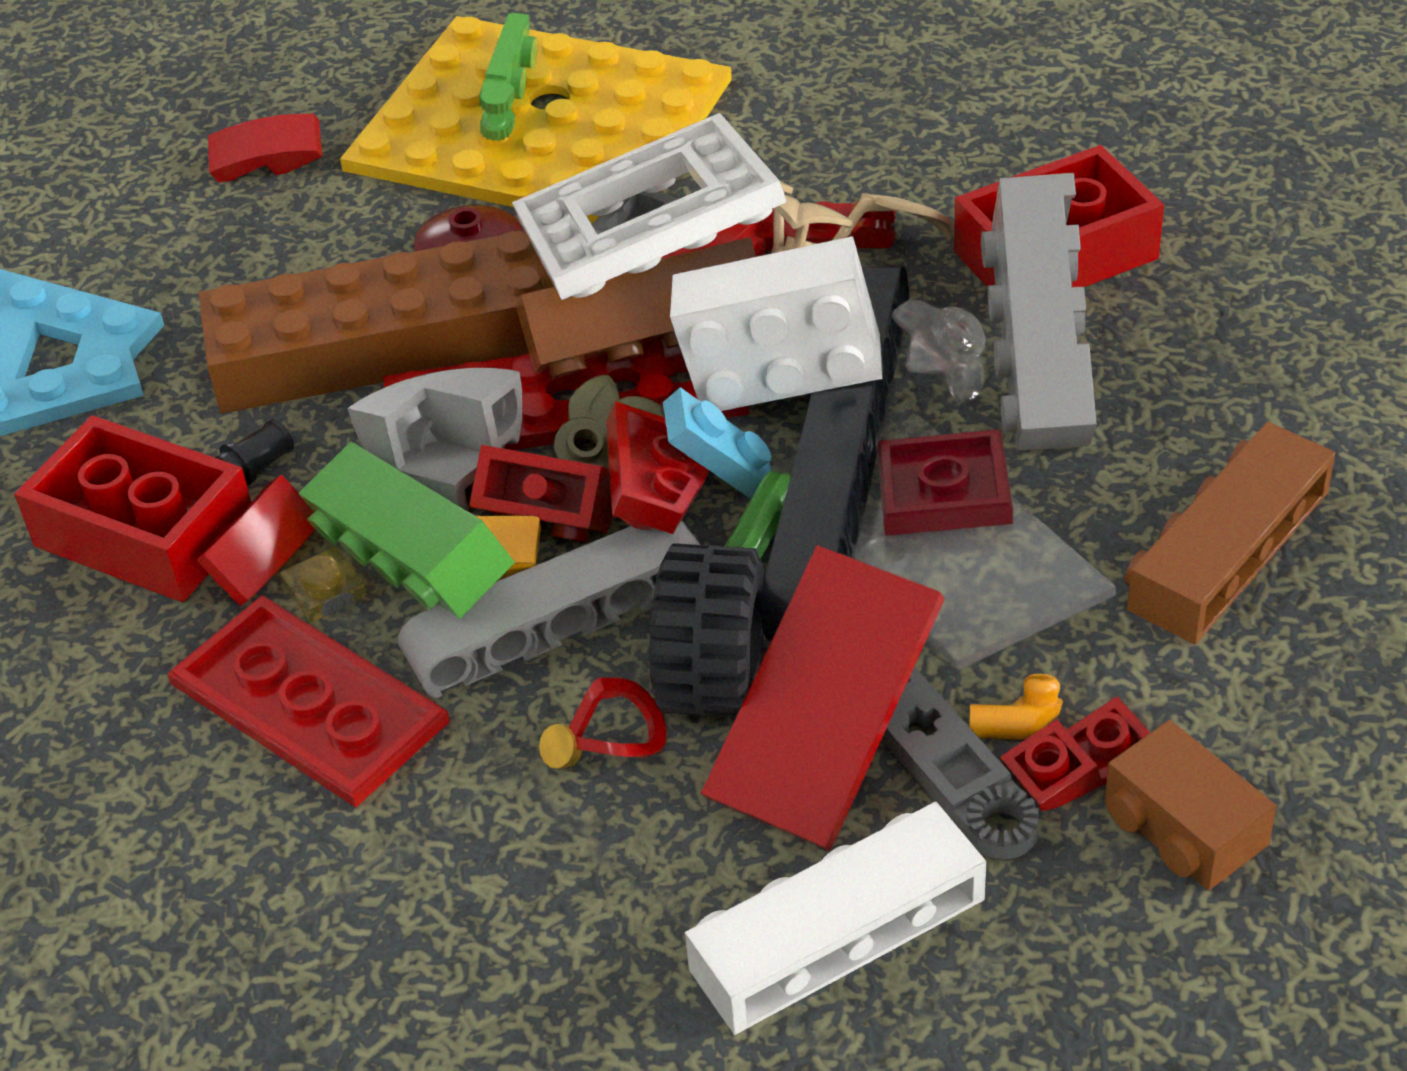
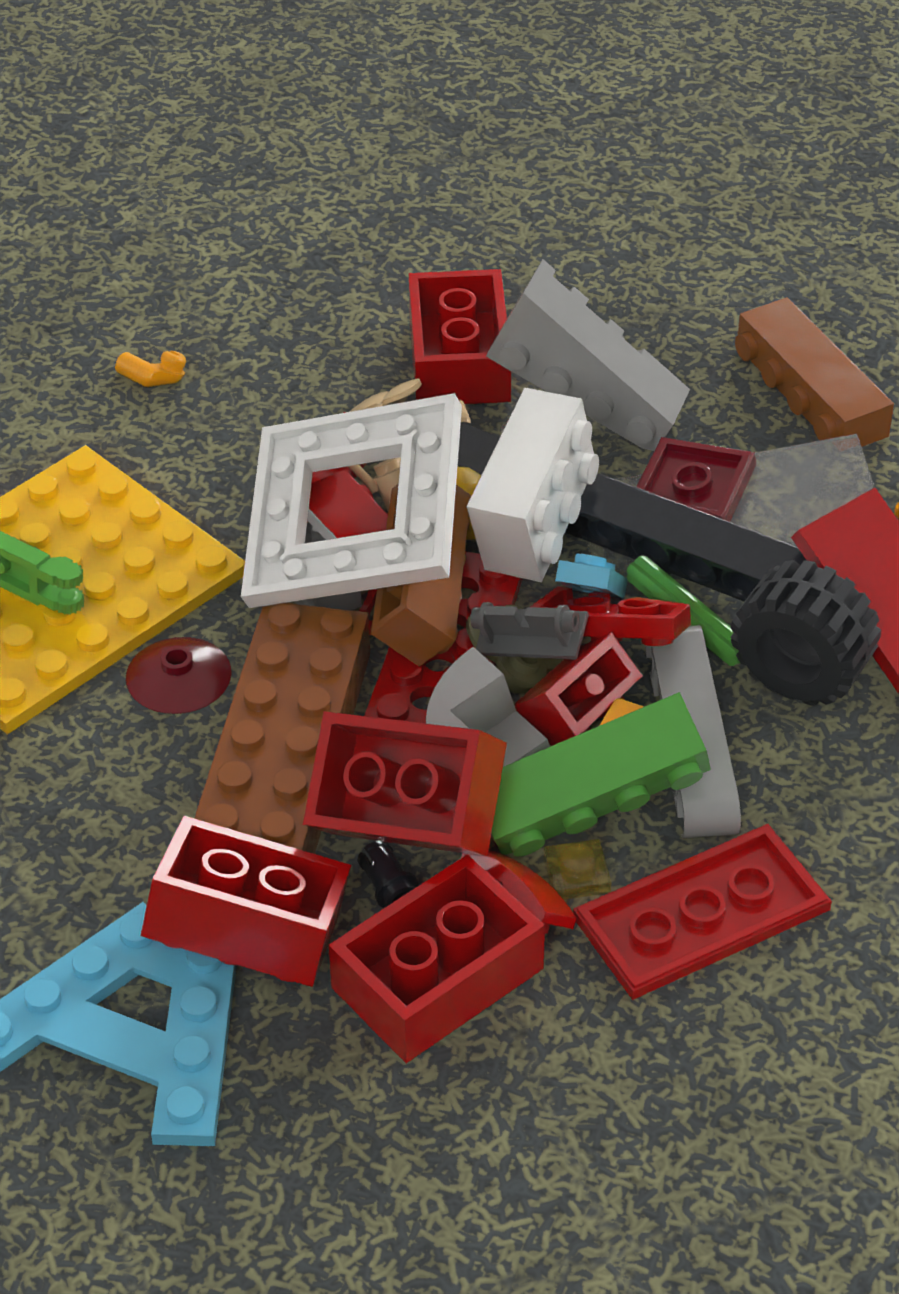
camera: 70 degrees left, 0 degrees up
red piece [539,677,667,769] -> none
none -> light orange arm [115,351,186,387]
none -> red brick [140,816,352,987]
none -> red brick [303,711,507,857]
none -> dark grey hinge [470,602,589,659]

